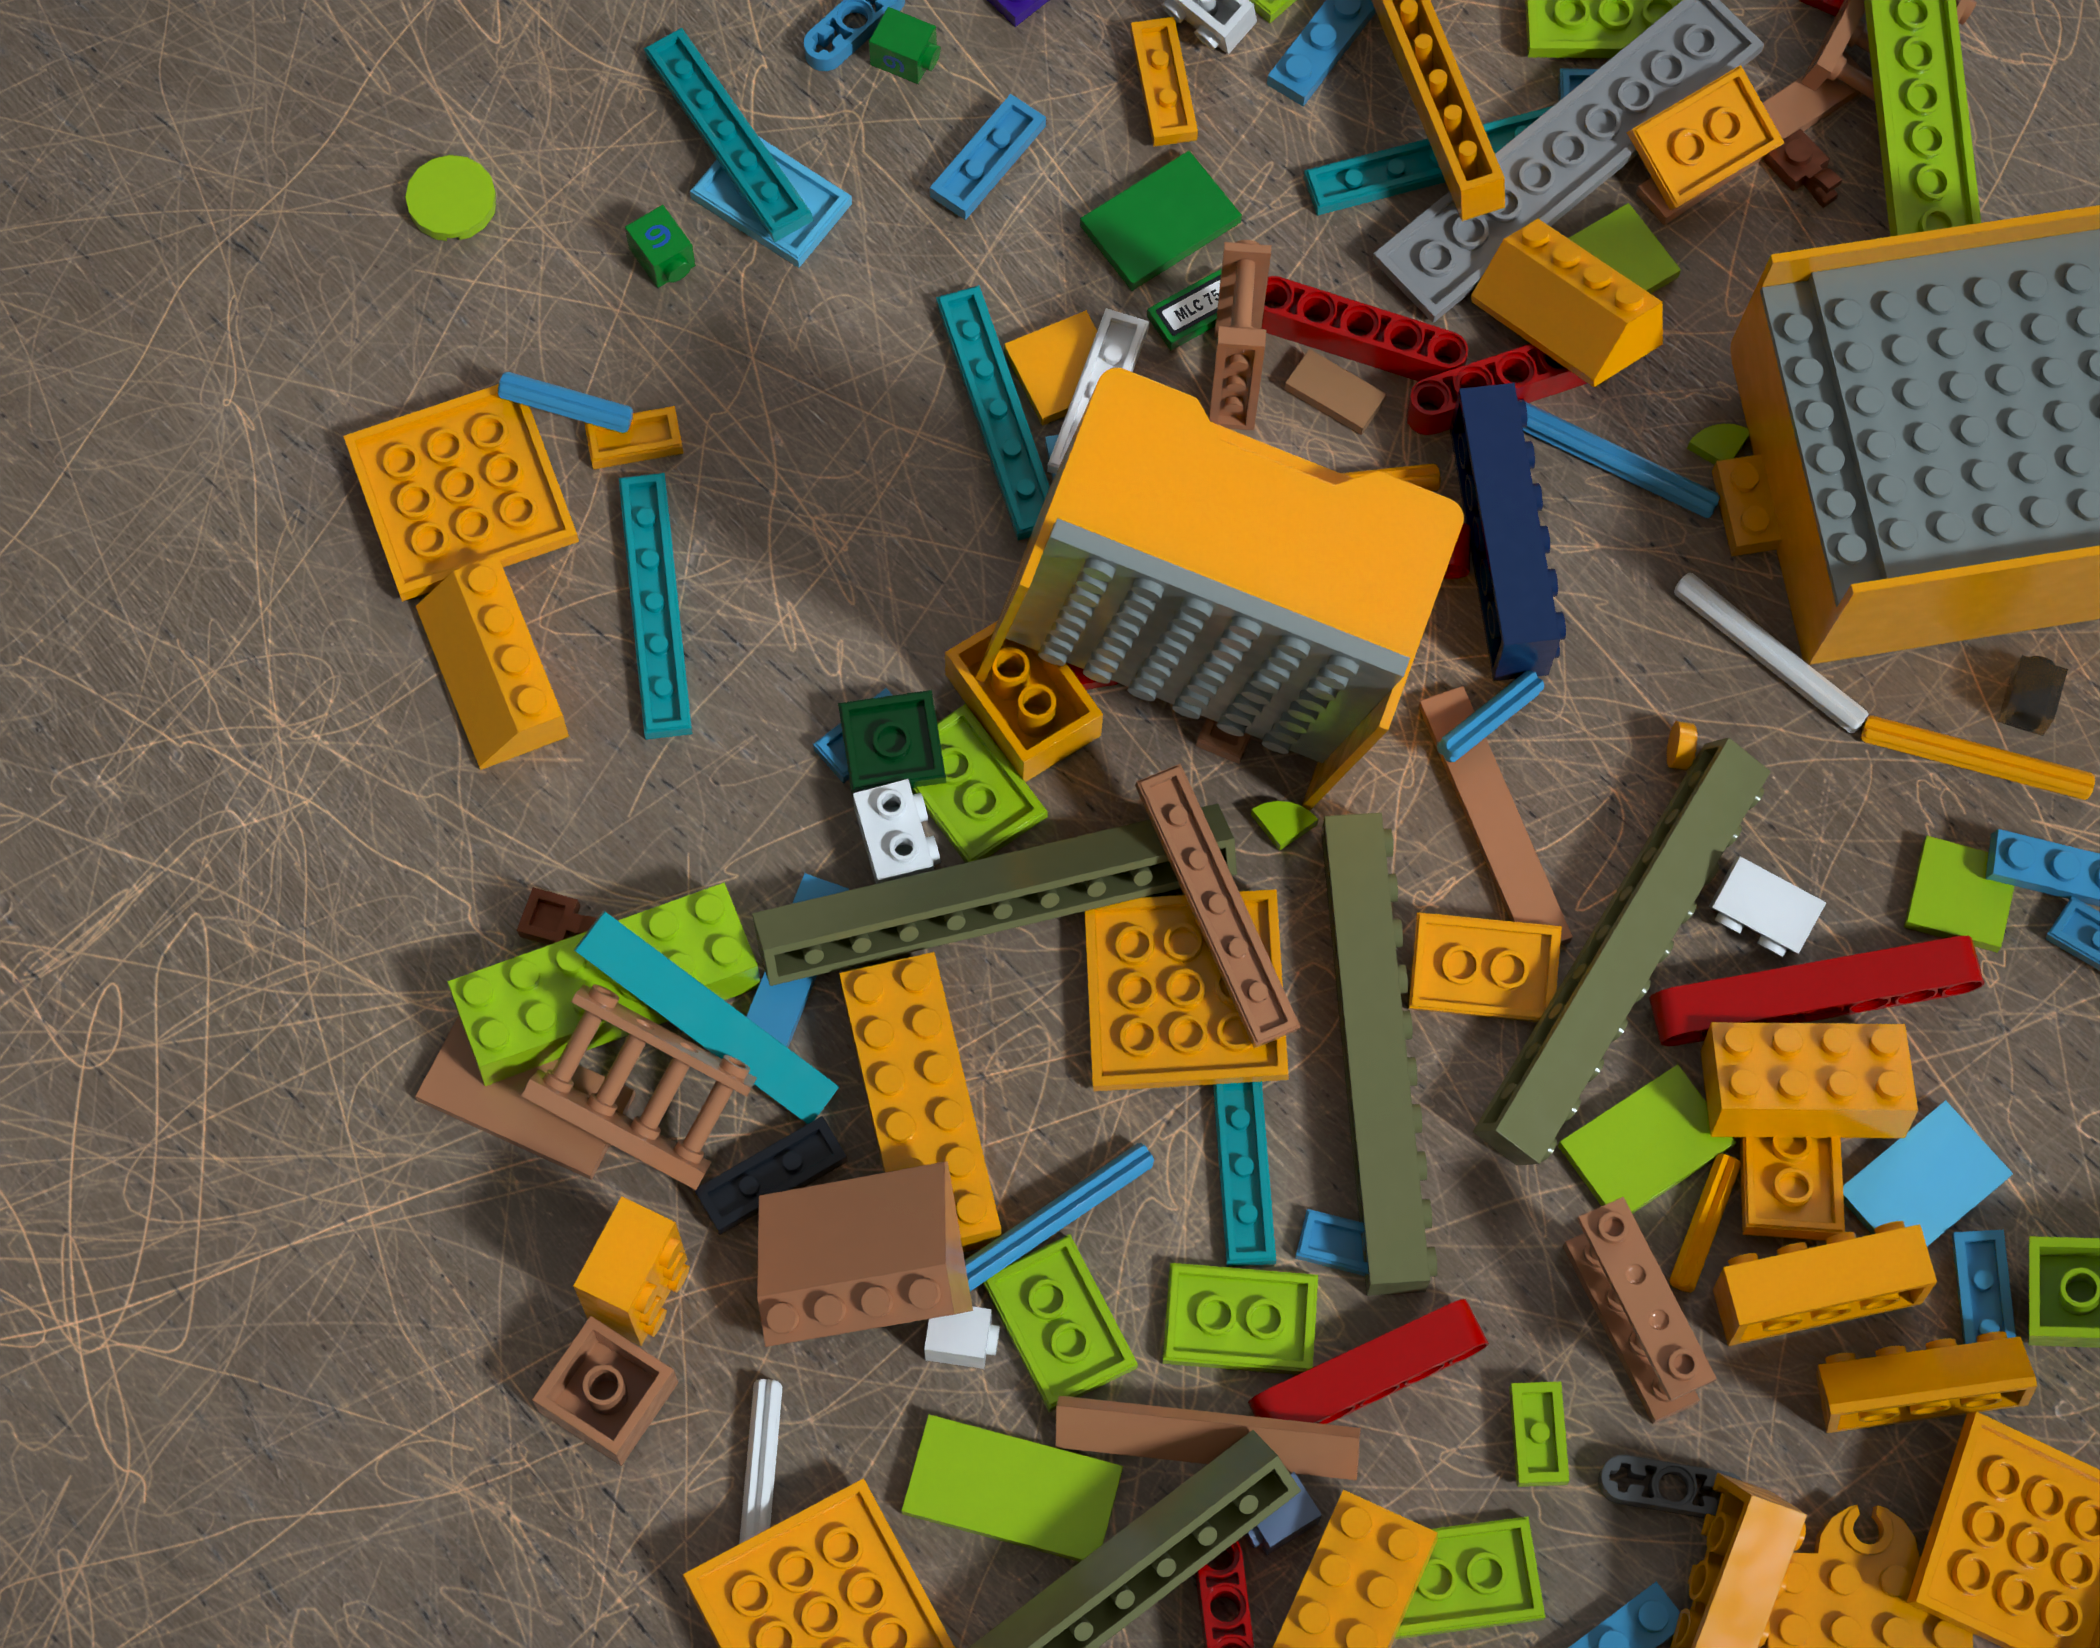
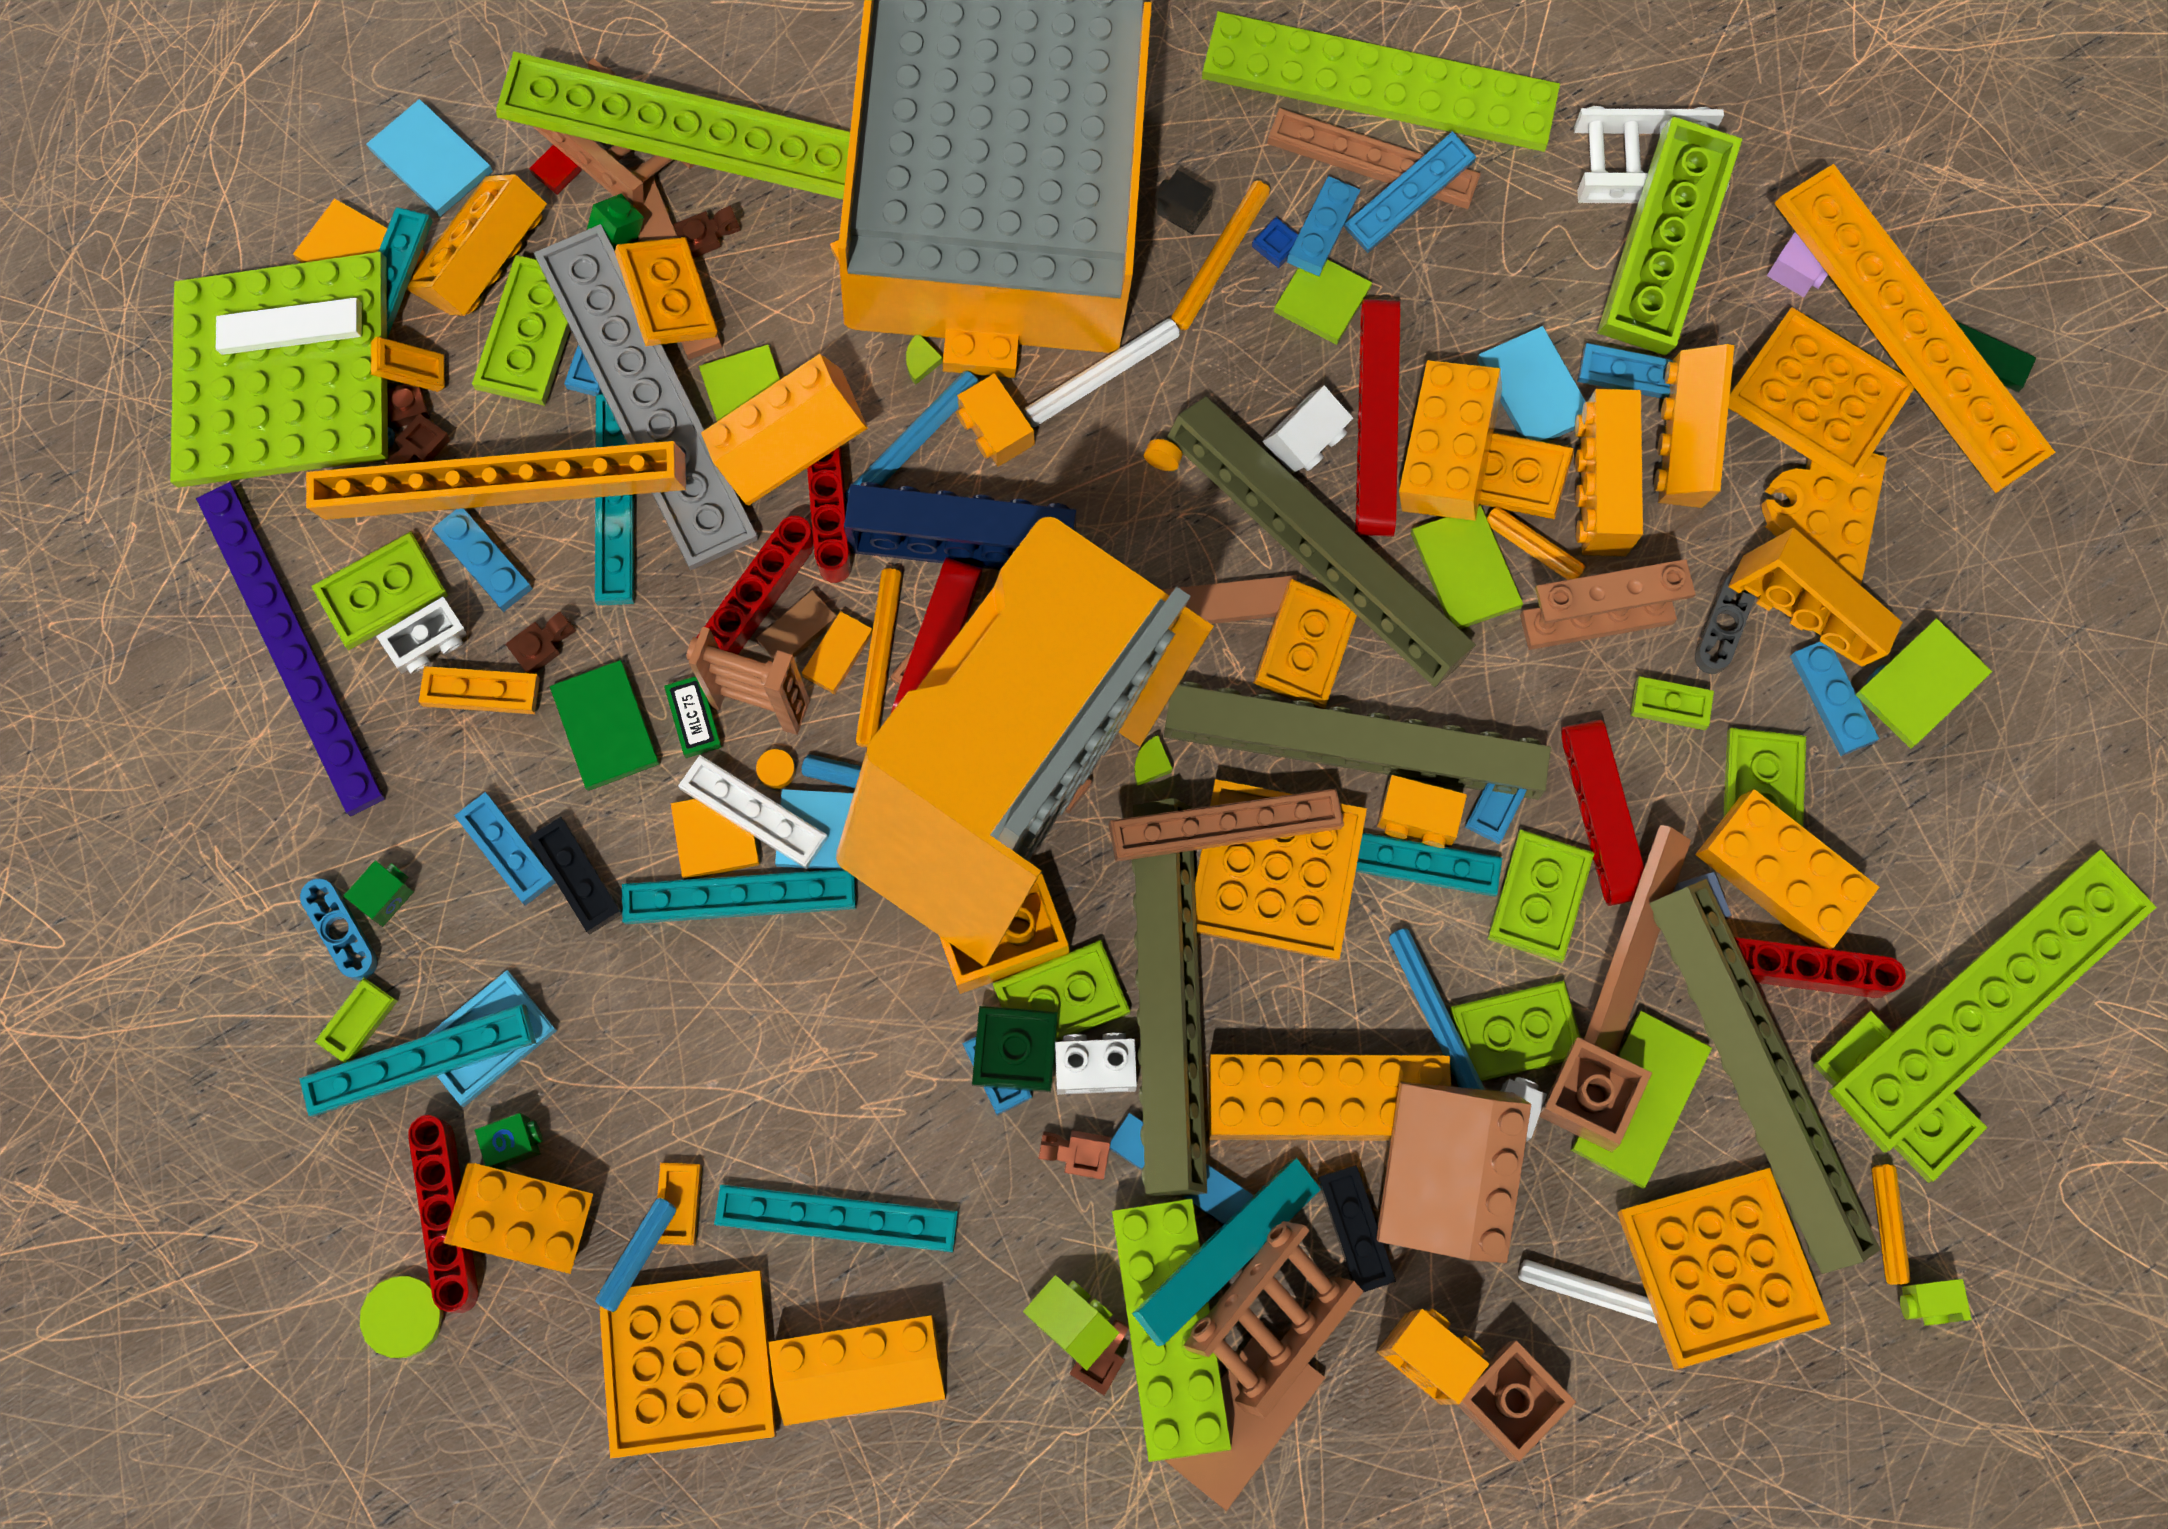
camera: 75 degrees left, 5 degrees up
none -> lime tile [314,977,398,1063]
none -> red beam [408,1115,479,1313]
none -> light orange brick [444,1163,593,1274]
none -> copper plate [505,611,576,674]
none -> black plate [528,817,622,935]
none -> green brick [587,194,644,251]
none -> light orange tile [801,611,873,695]
none -> light orange brick [956,373,1035,467]
none -> lime brick [1023,1275,1120,1371]
none -> copper plate [1038,1130,1111,1180]
none -> blue tile [1252,217,1298,268]
none -> light orange brick [1377,775,1467,848]
none -> nougat brick [1539,1037,1652,1152]

